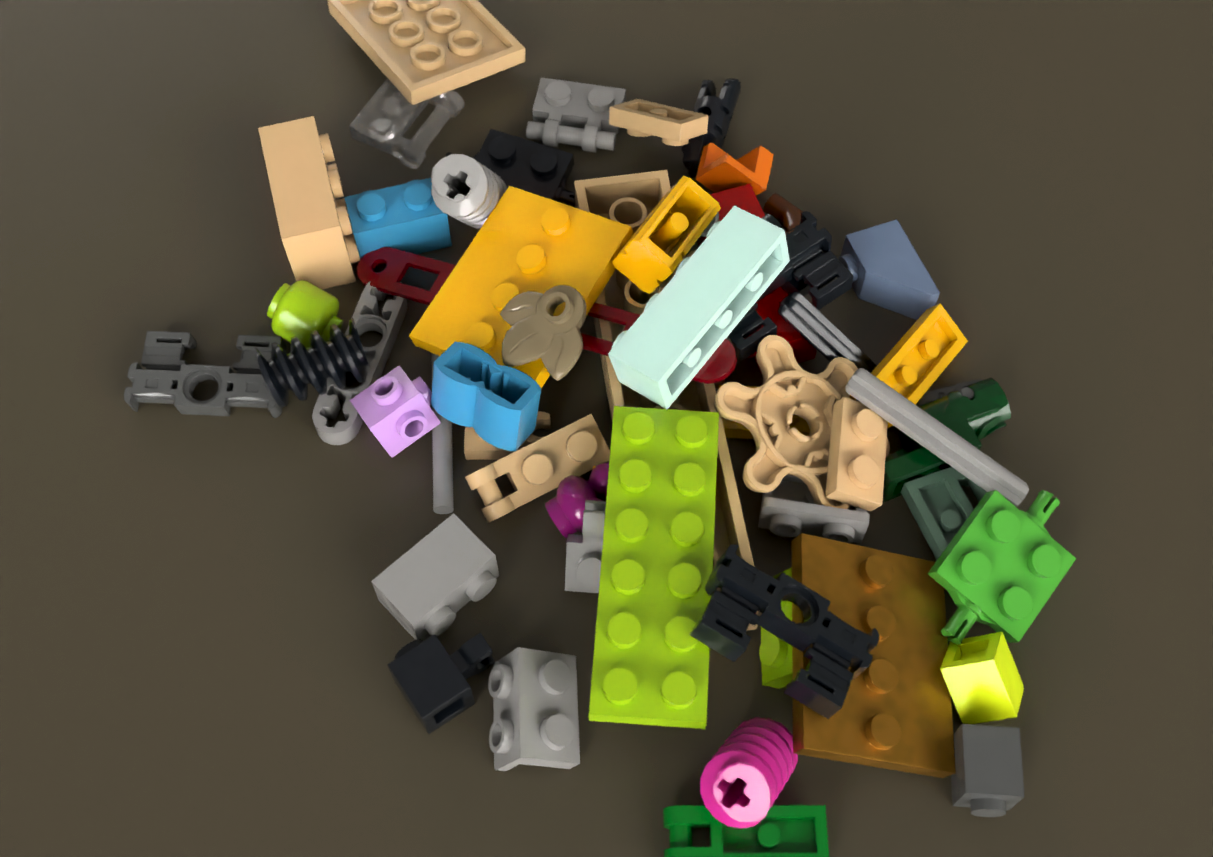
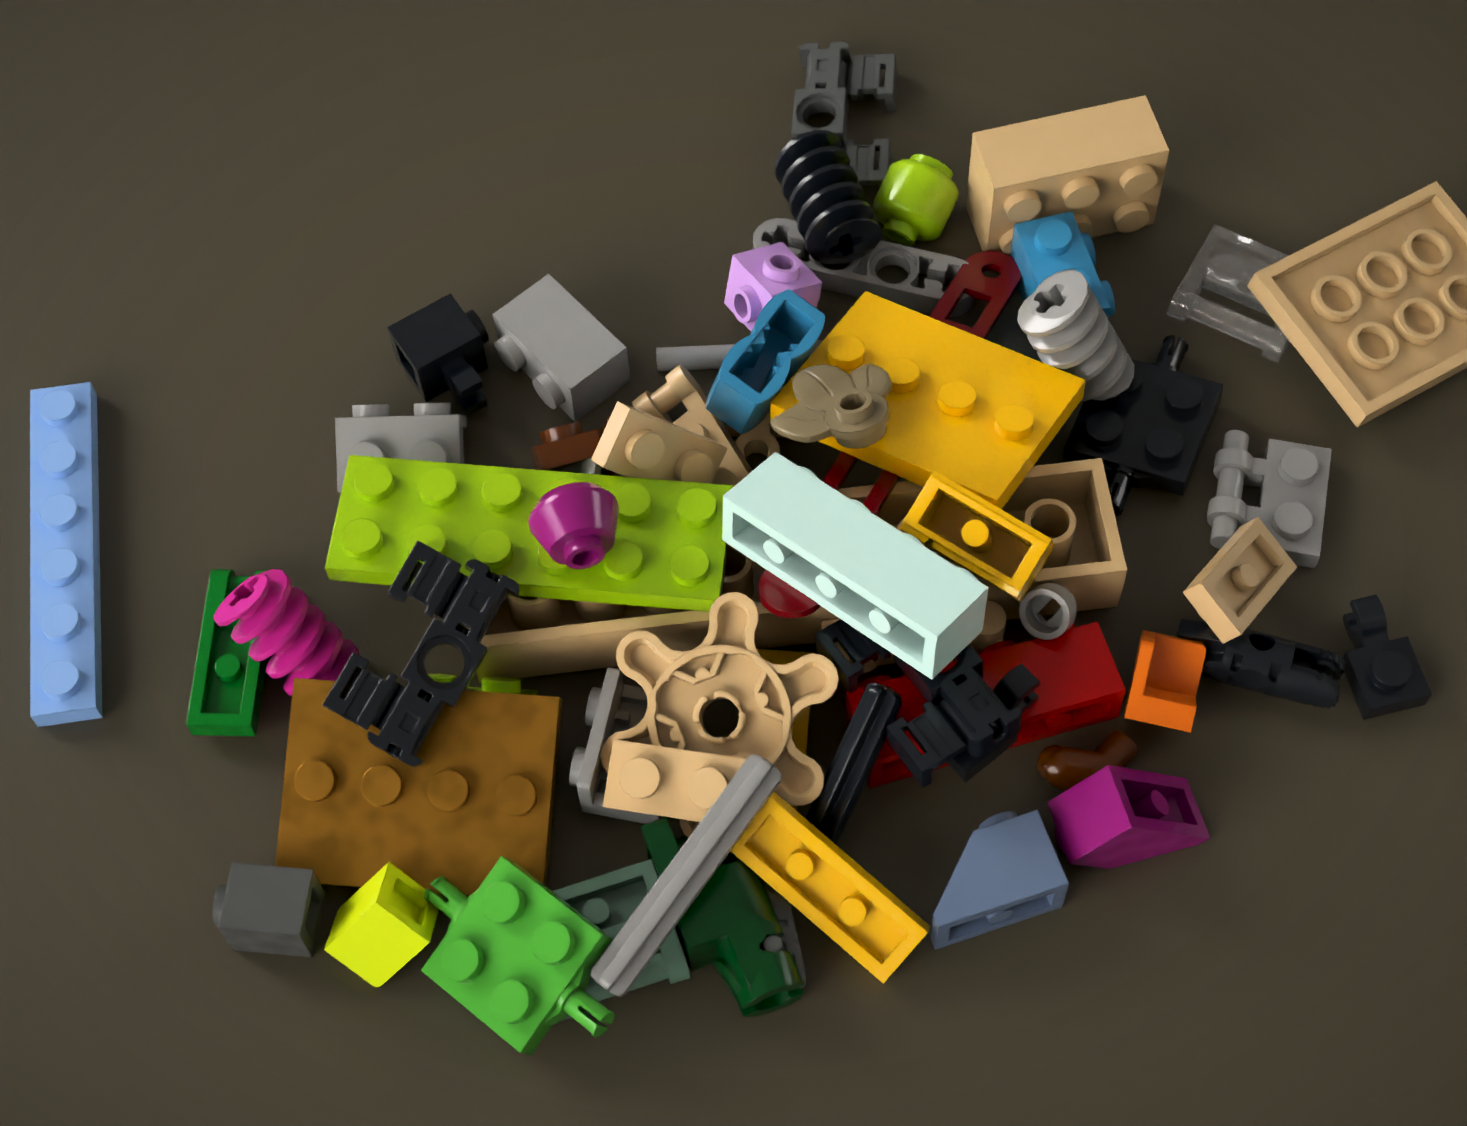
camera: 95 degrees right, 0 degrees up
none -> magenta cone [528,482,619,569]
none -> reddish brown plate [530,414,611,470]
none -> tan plate [591,401,728,484]
none -> magenta slope [1047,765,1210,869]
none -> black plate [1342,595,1432,720]

